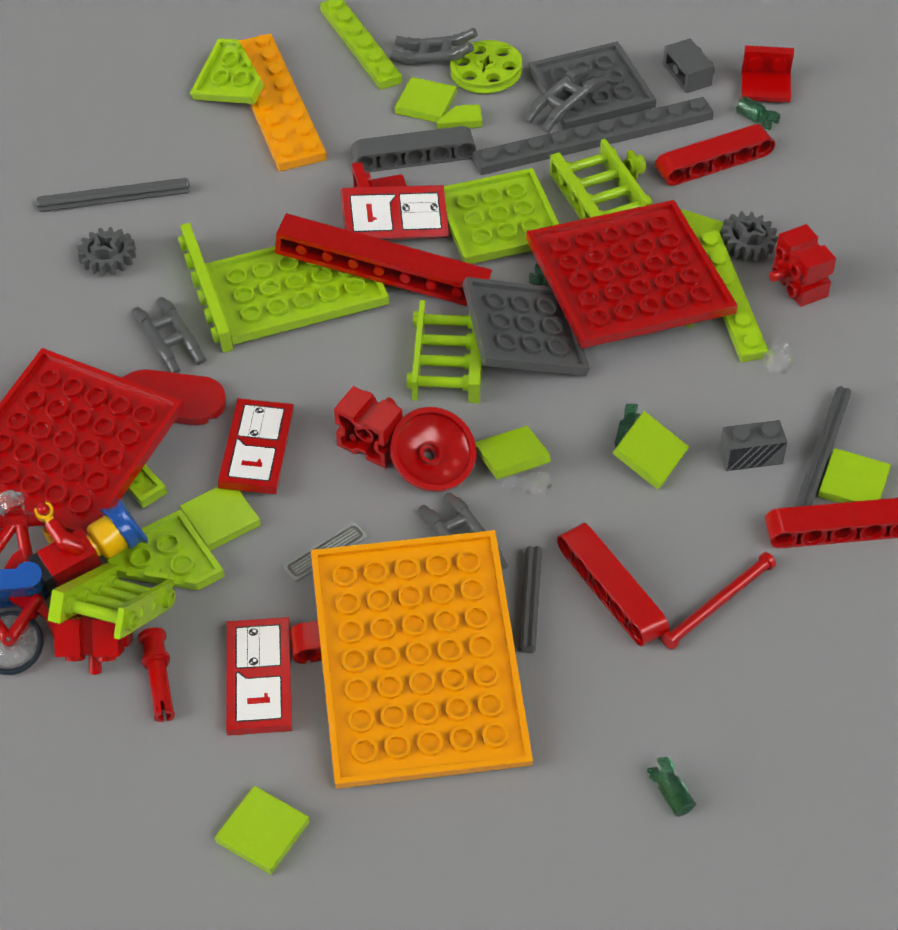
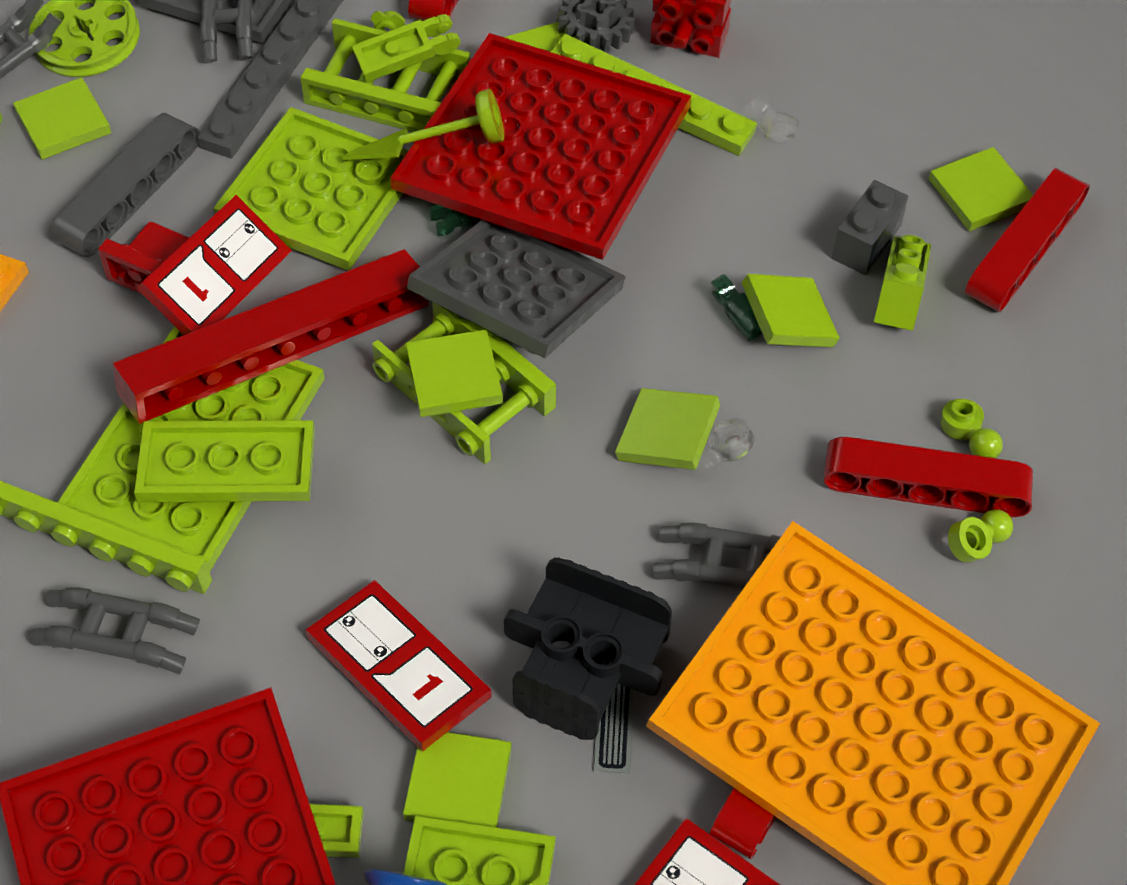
camera: 50 degrees left, 5 degrees up
red tile [122,369,226,425] -> none
red brick [334,386,403,469] -> none
red dish [390,407,476,492] -> none
lime tile [437,104,482,129] -> none
dark grey axle [519,546,542,653] -> none
red bar [661,552,776,650] -> none
dark grey axle [794,386,851,507] -> none
none -> lime plate [134,420,315,502]
none -> lime piece [341,89,504,160]
none -> lime hinge [352,14,461,82]
none -> lime tile [406,329,503,417]
none -> black piece [504,557,672,740]
none -> lime slope [874,235,931,331]
none -> lime plate [941,398,1003,458]
none -> lime plate [948,509,1014,563]

